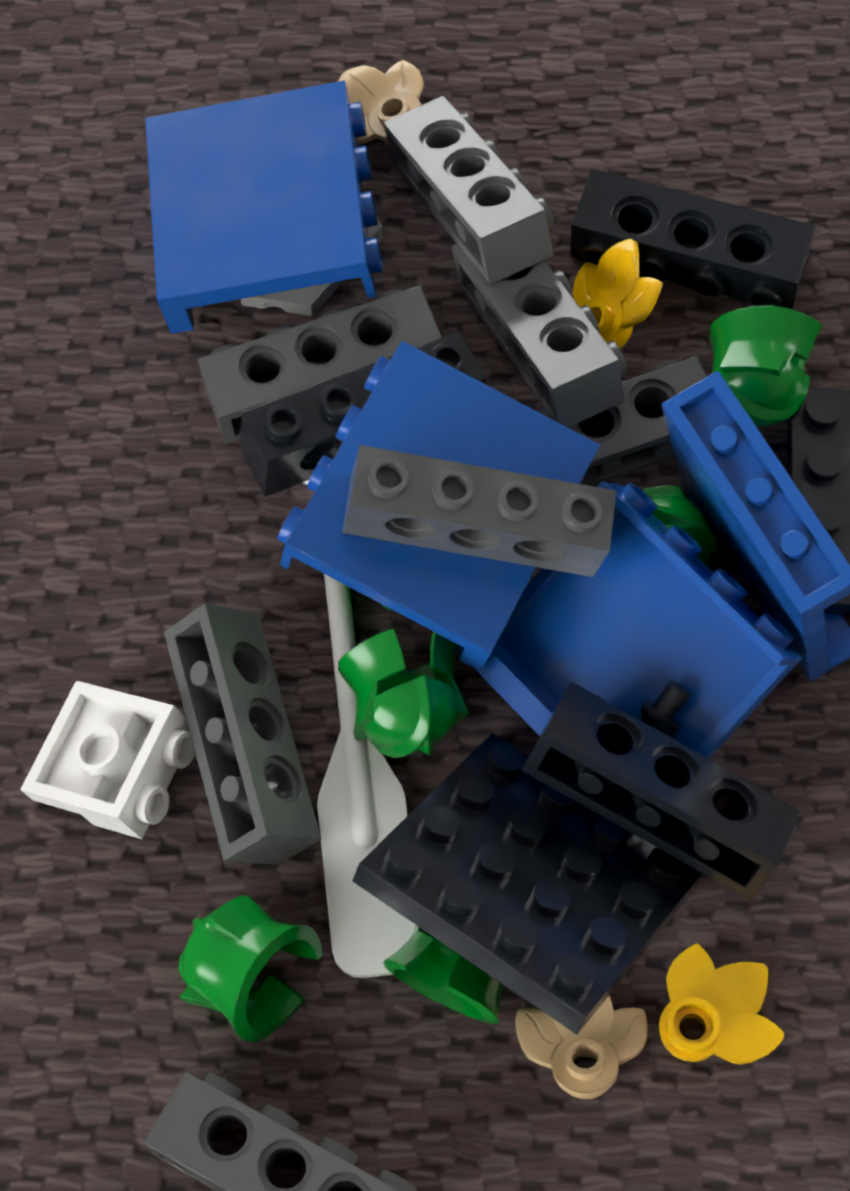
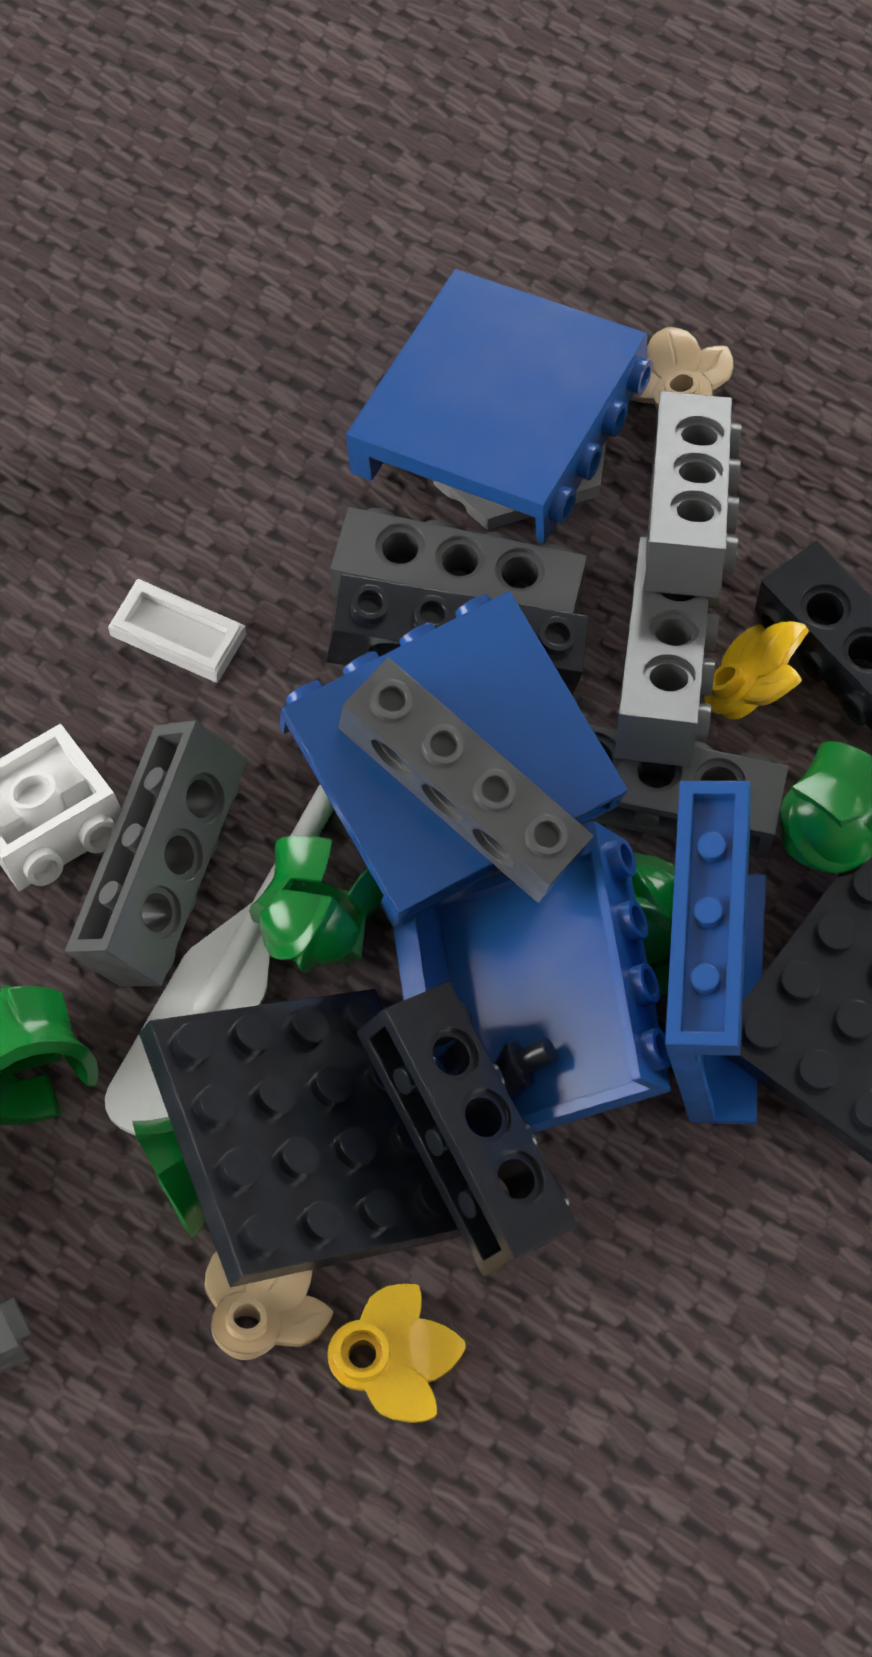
camera: 30 degrees right, 0 degrees up
none -> white tile [108,579,246,683]

